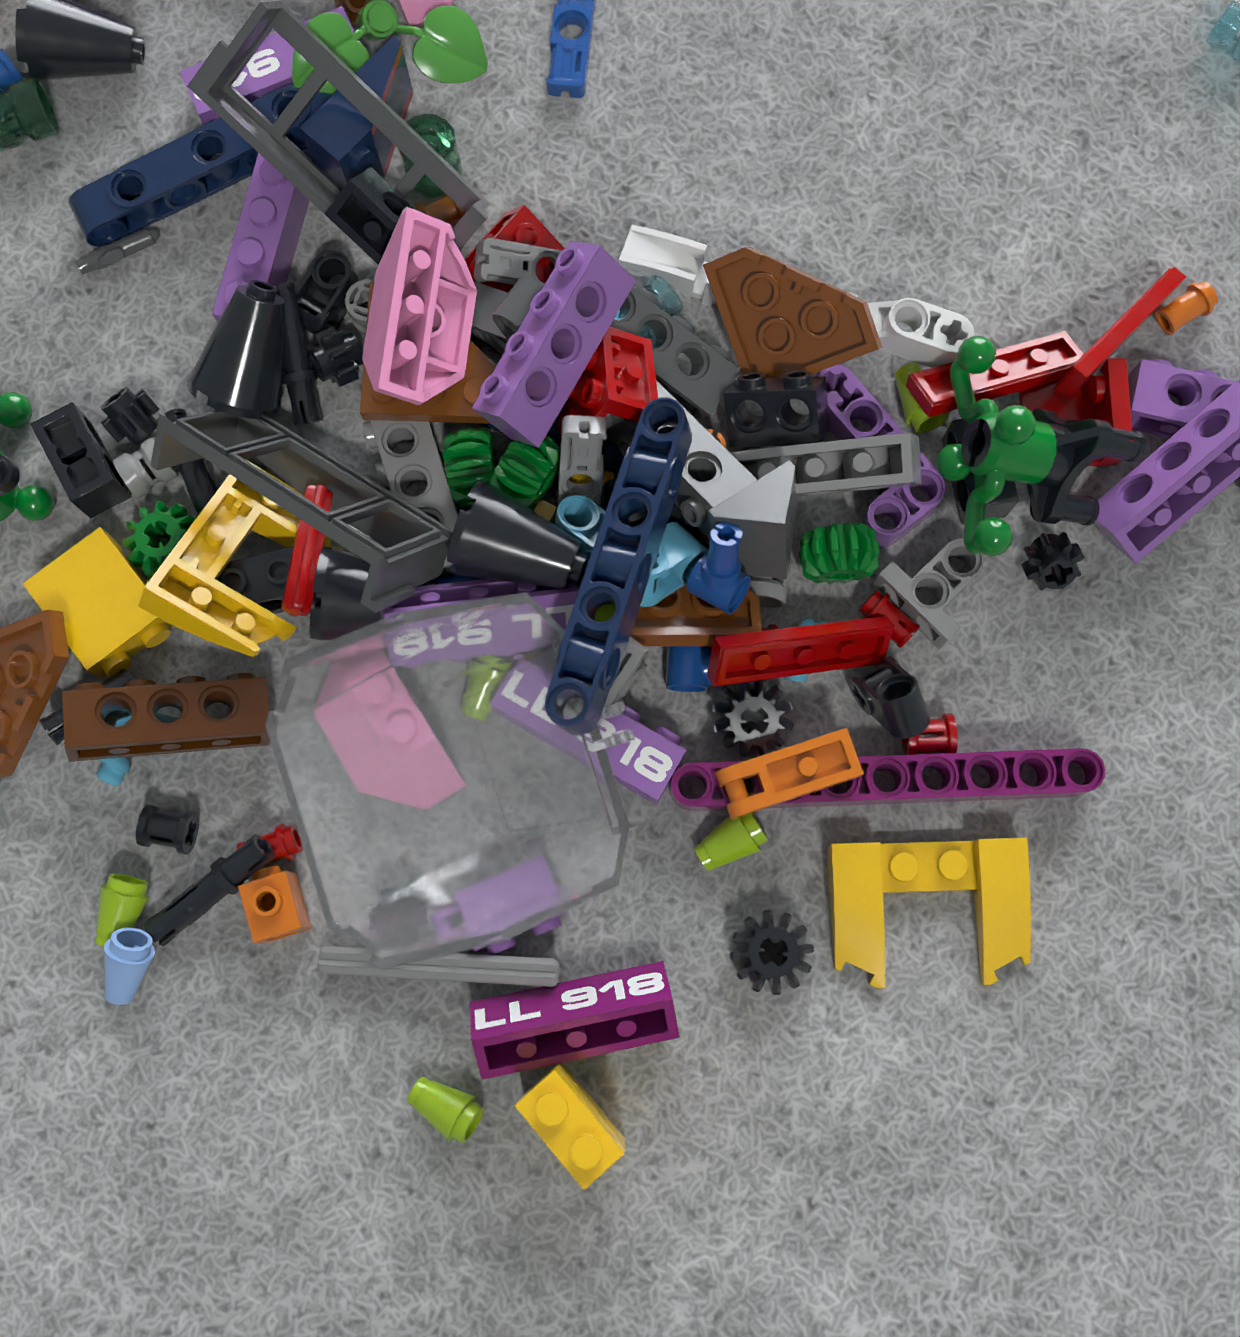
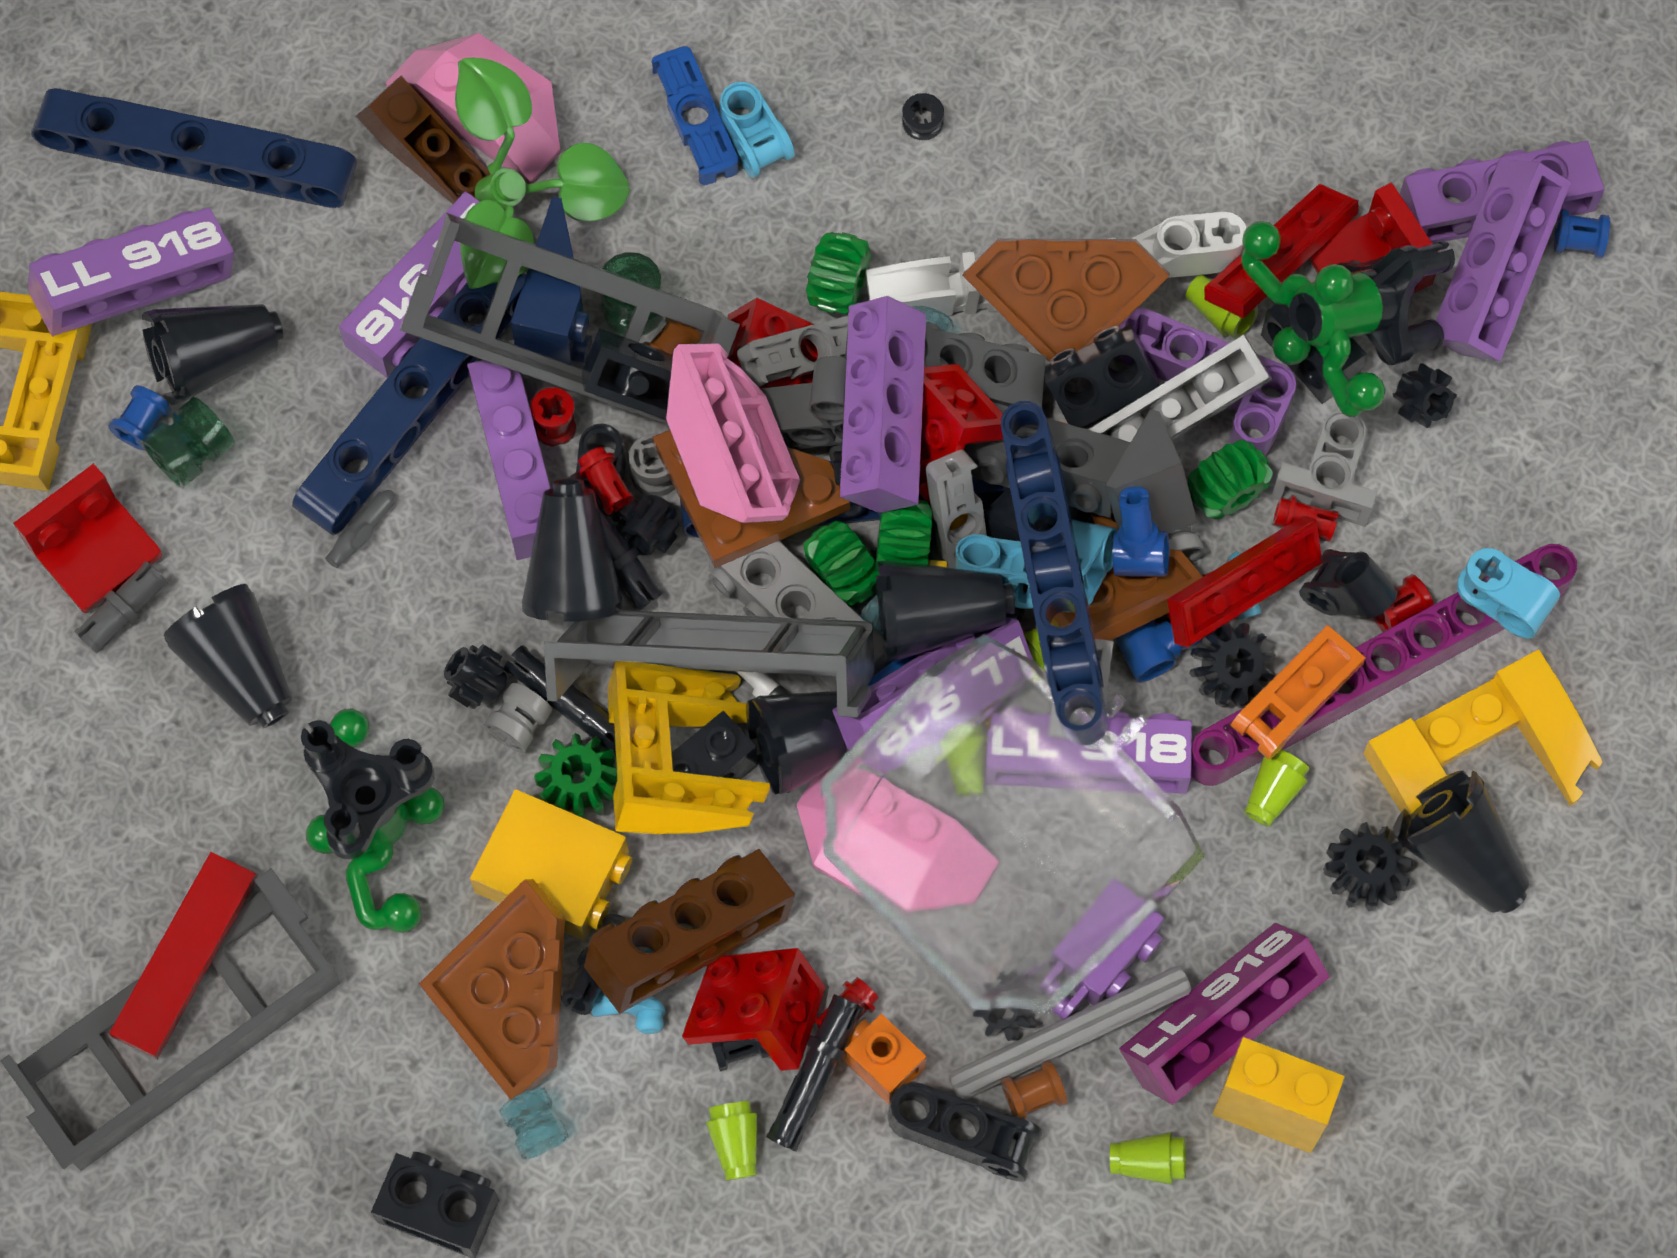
camera: 30 degrees left, 10 degrees down
black brick [30,402,132,519] -> none
light blue cone [104,927,155,1005] -> none
red axle [281,484,333,617] -> none
red tile [1053,267,1186,403] -> none
orange pin [1155,282,1218,335] -> none
none -> red bush [531,387,577,447]
none -> red pin [578,447,634,514]
none -> red bracket [682,948,826,1071]
none -> medium azure piece [720,82,795,178]
none -> green gear [806,232,871,315]
none -> black piece [887,1082,1043,1182]
none -> black bush [902,93,944,140]
none -> dark orange bush [1001,1060,1067,1120]
none -> black cone [1393,770,1529,913]
none -> medium azure piece [1457,548,1560,639]

